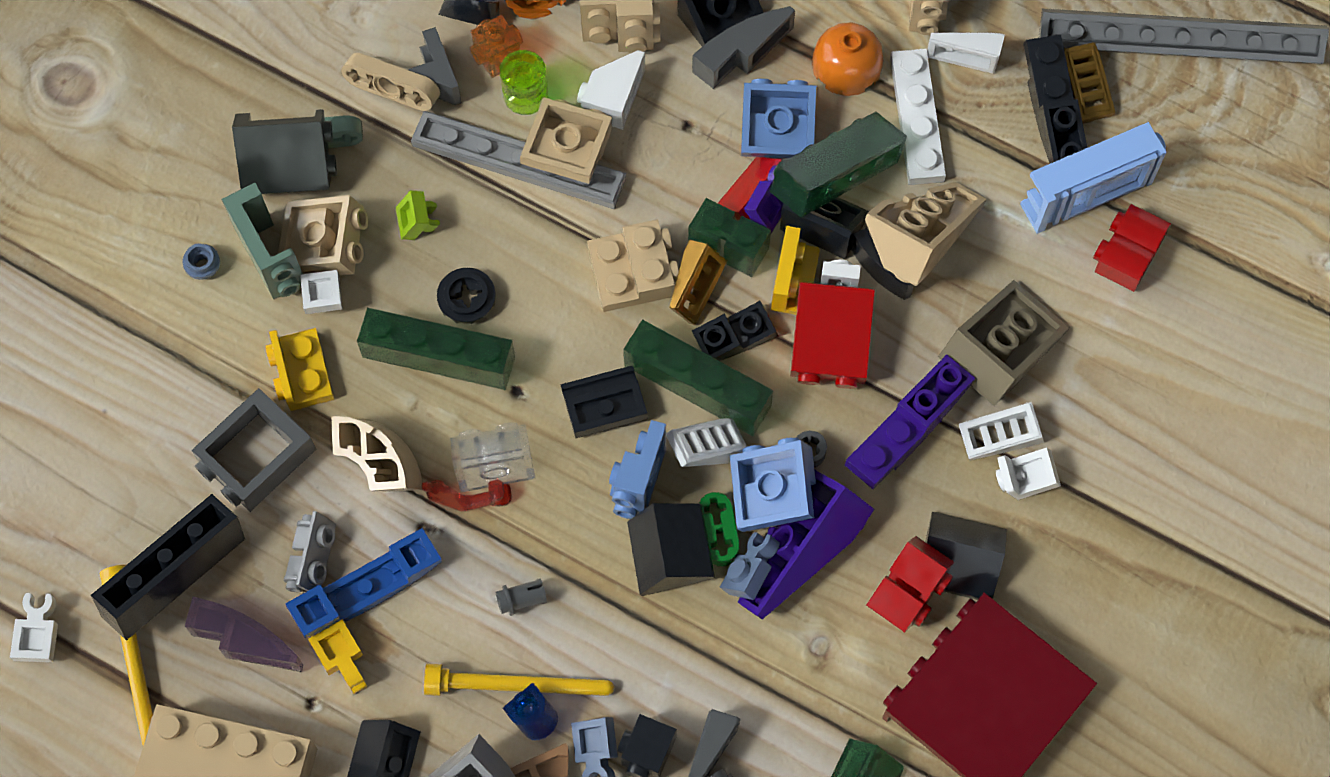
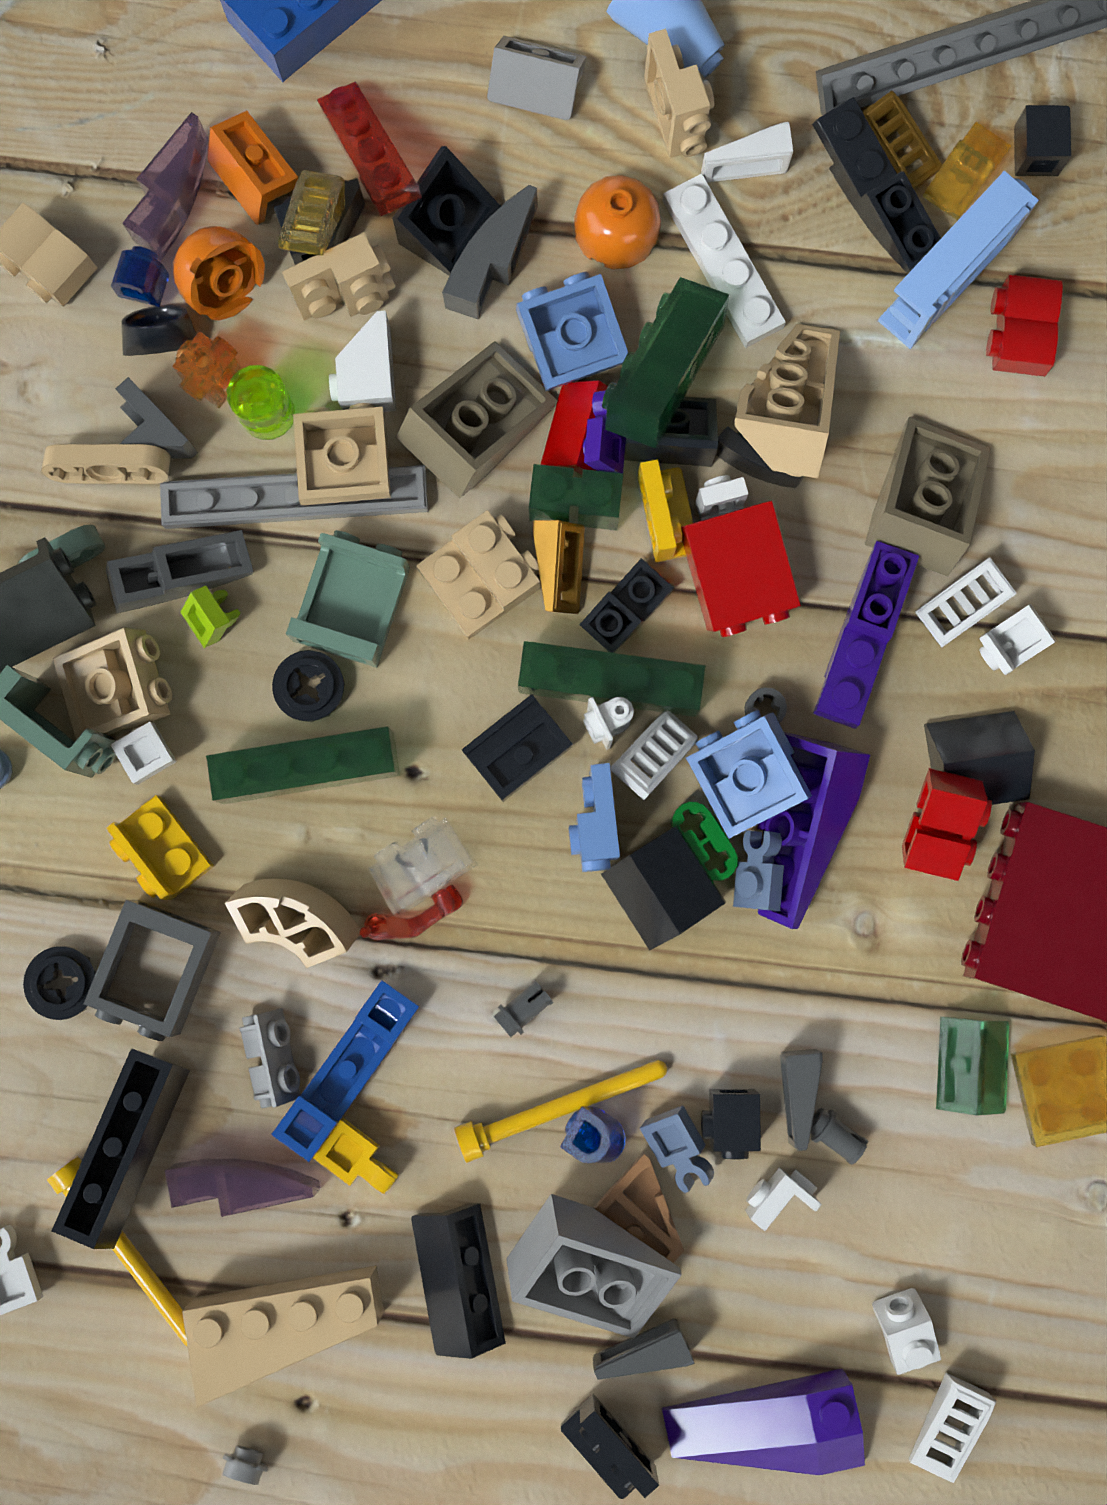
camera: 20 degrees left, 15 degrees up
none -> black gear [23,946,96,1020]
none -> dark grey slope [106,530,254,614]
none -> sand green panel [286,530,410,668]
none -> dark tan slope [396,341,558,498]
none -> white hinge [583,697,634,750]
none -> clear yellow slope [923,122,1012,221]
none -> black panel [1014,105,1071,176]

